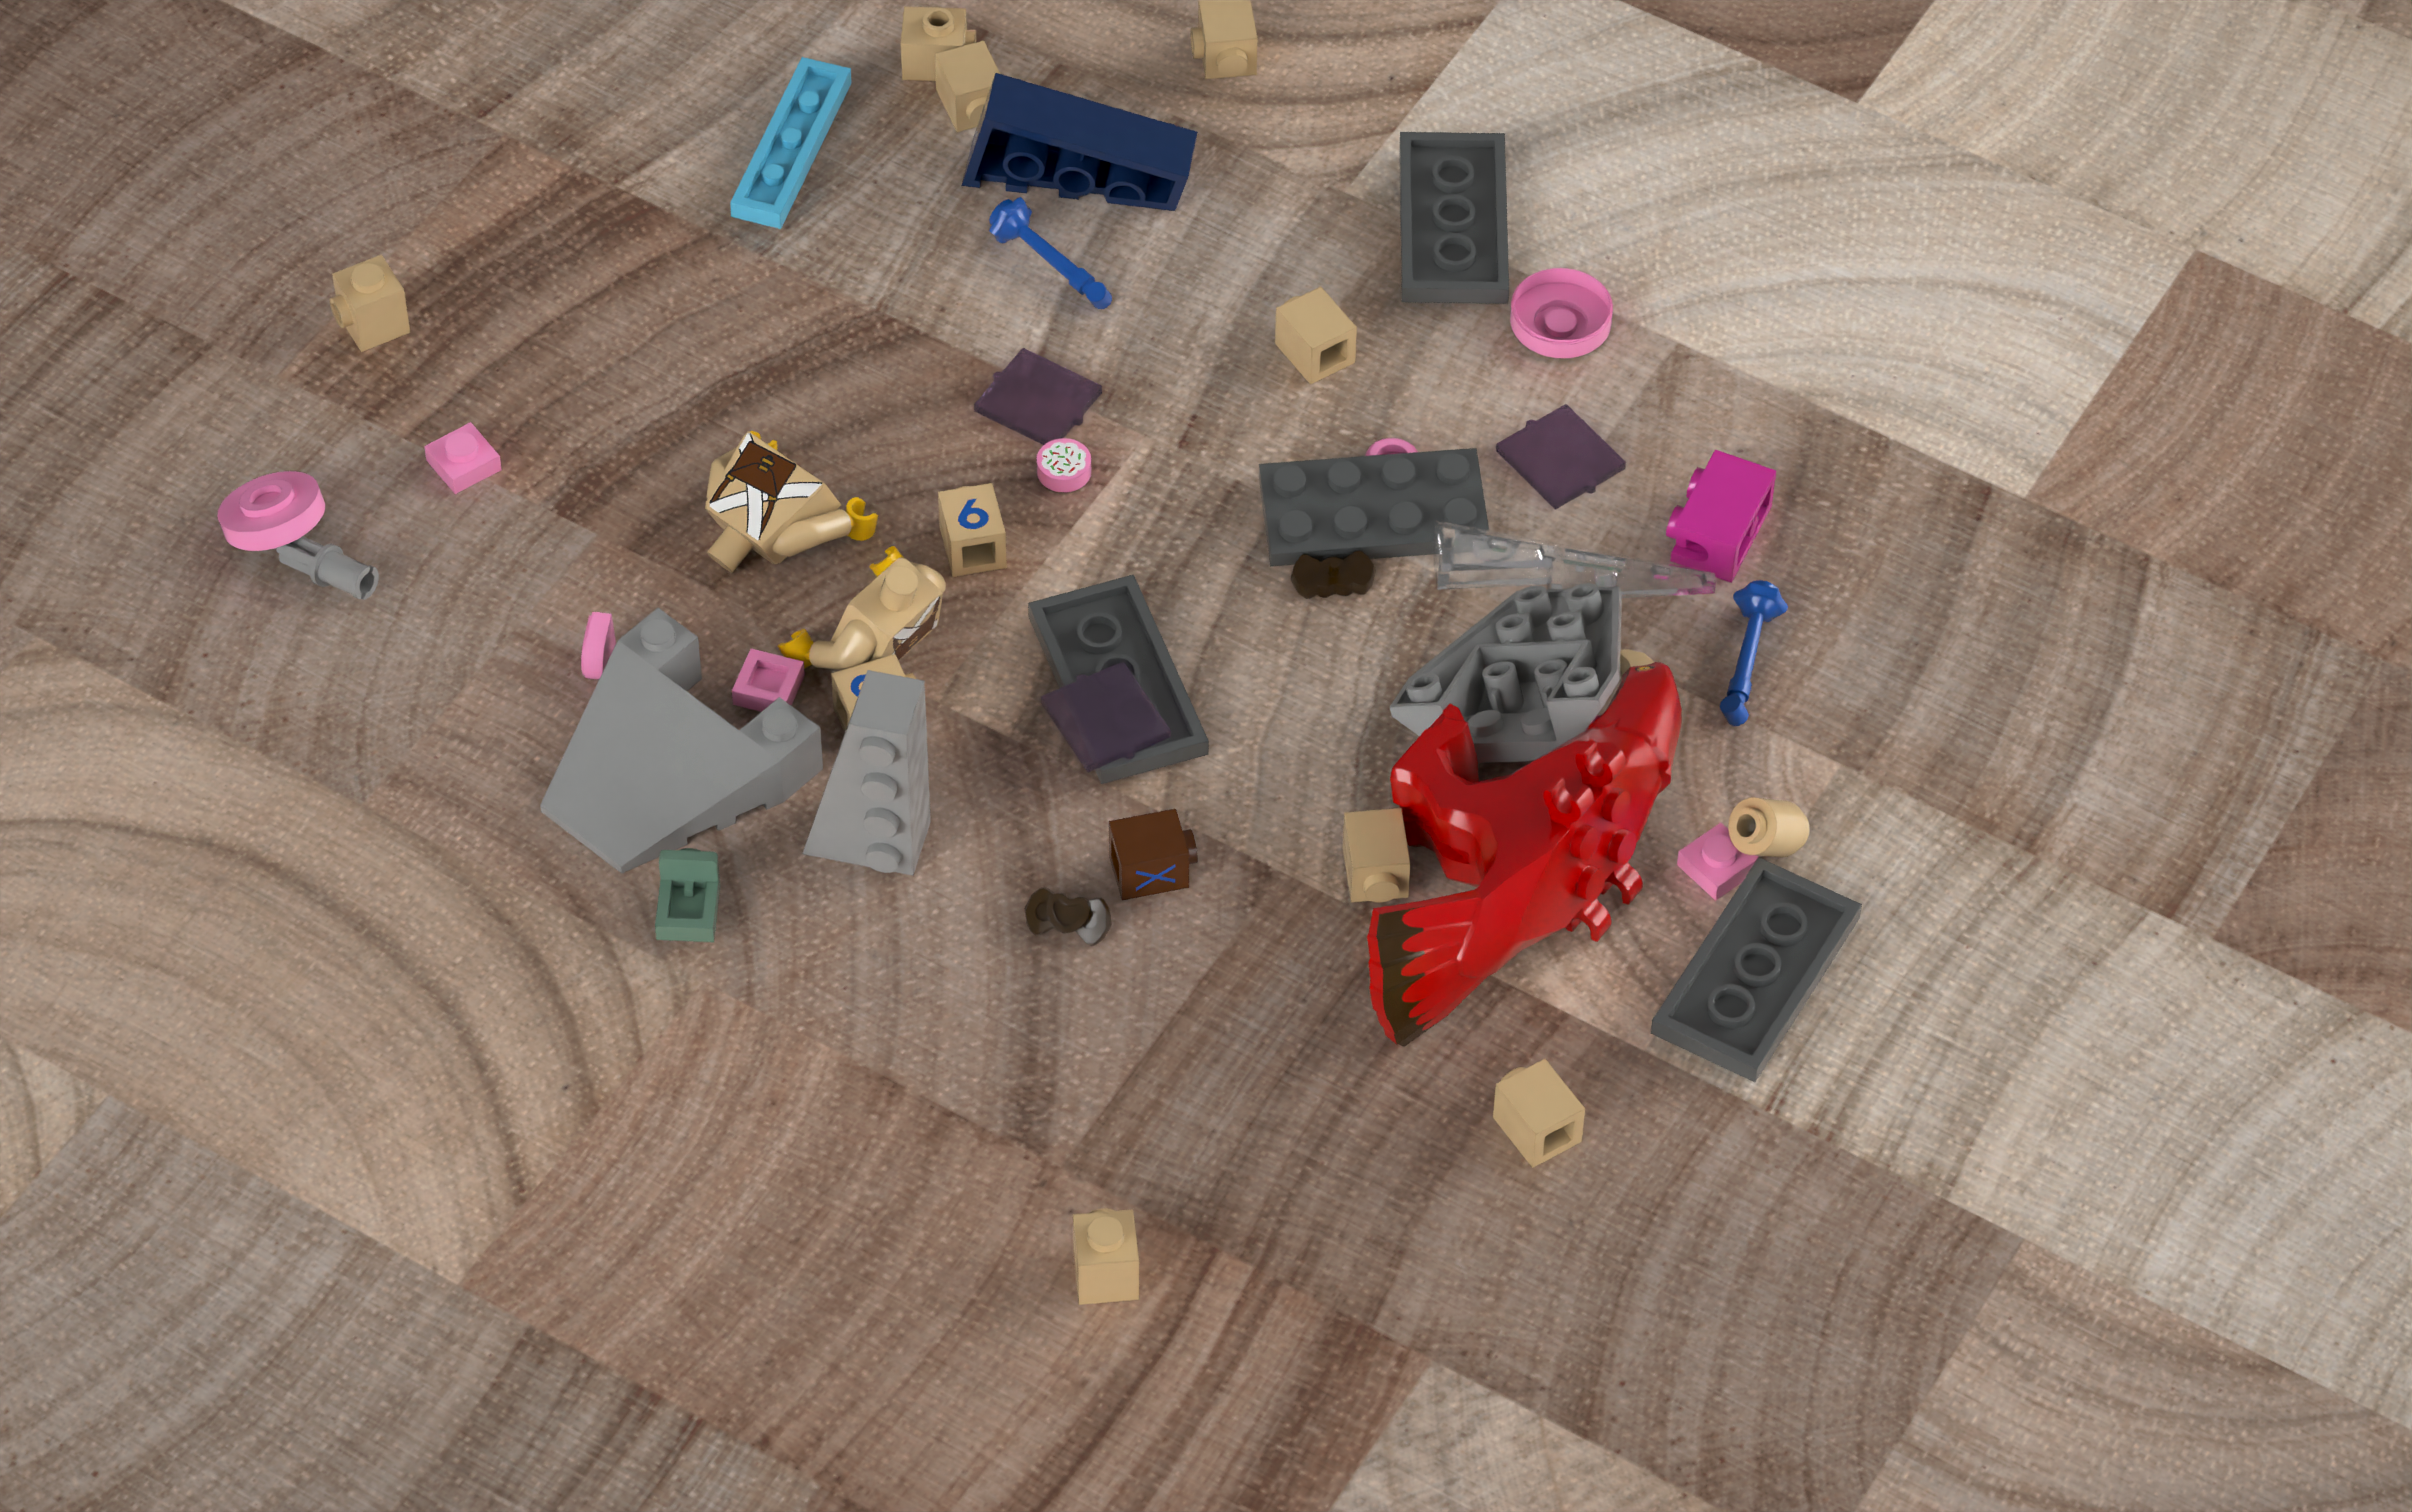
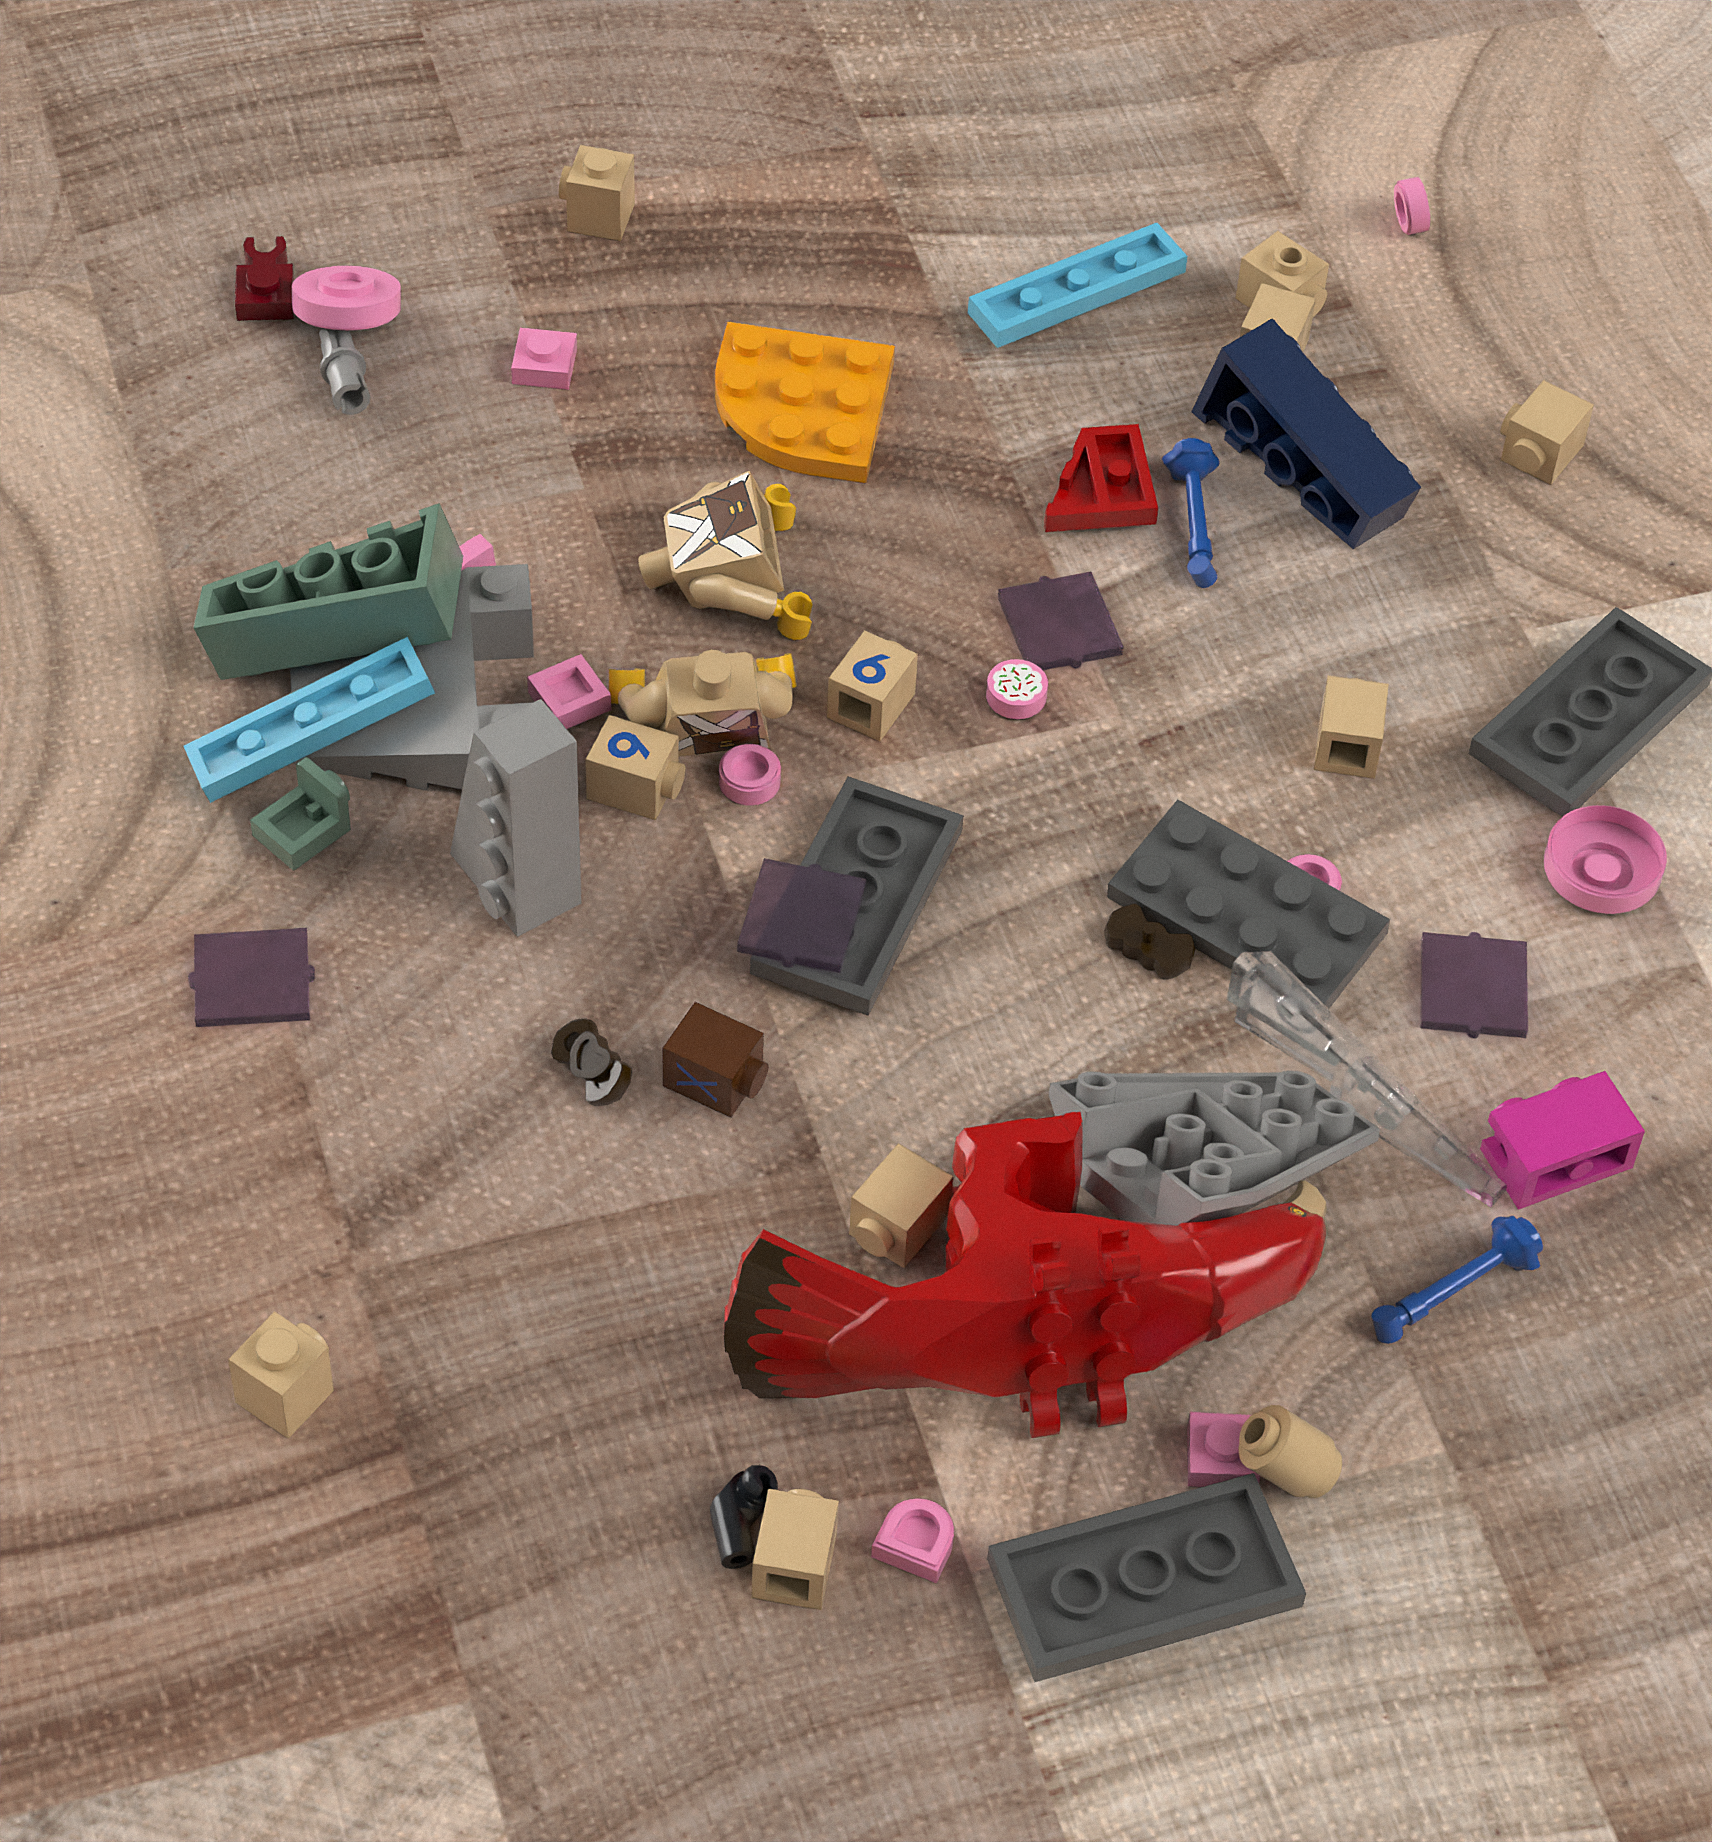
camera: 40 degrees right, 0 degrees up
none -> medium azure plate [183,637,435,803]
none -> clear purple piece [188,928,316,1027]
none -> sand green wedge [194,503,464,680]
none -> dark red plate [235,236,294,321]
none -> black arm [710,1464,778,1569]
none -> light orange plate [715,322,895,483]
none -> bright pink tile [719,744,781,805]
none -> bright pink tile [871,1498,954,1583]
none -> red wing [1044,424,1159,532]

